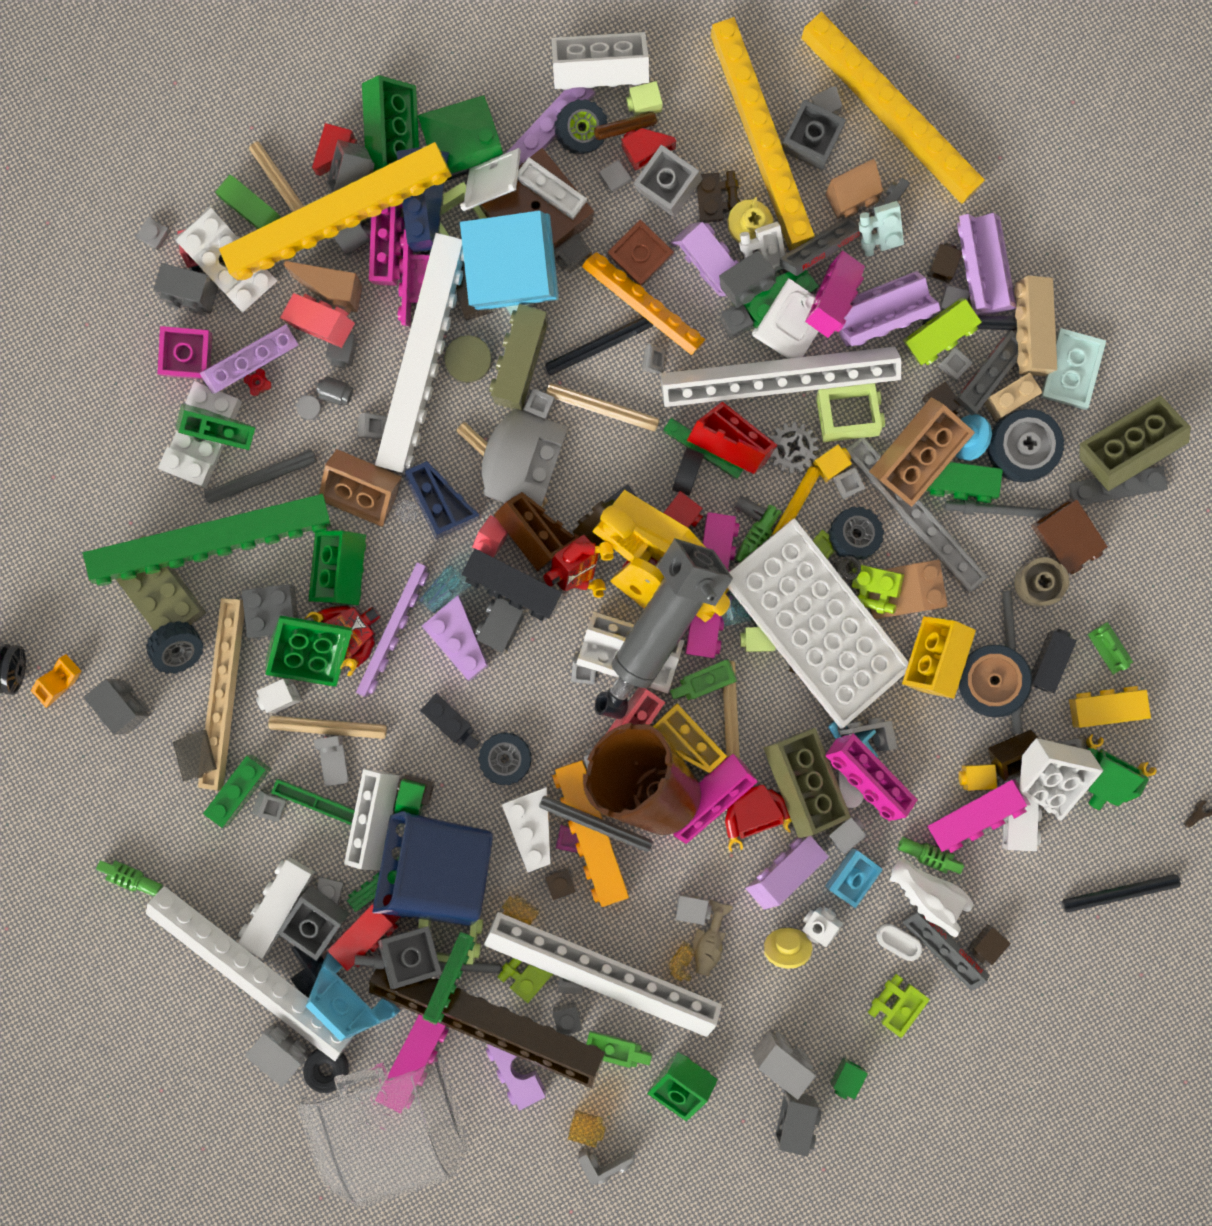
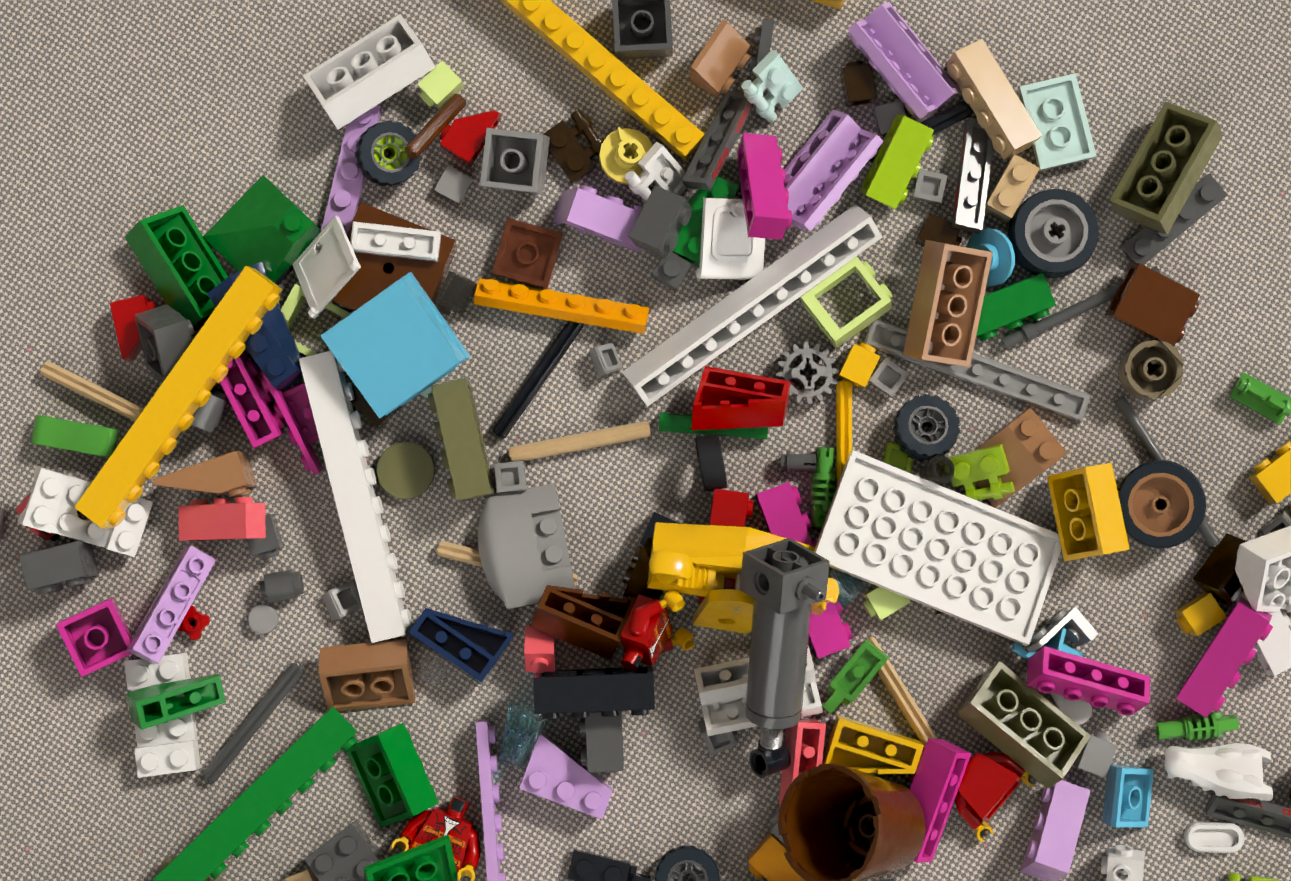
camera: 35 degrees left, 0 degrees up
black brick [1031,629,1077,693] -> none

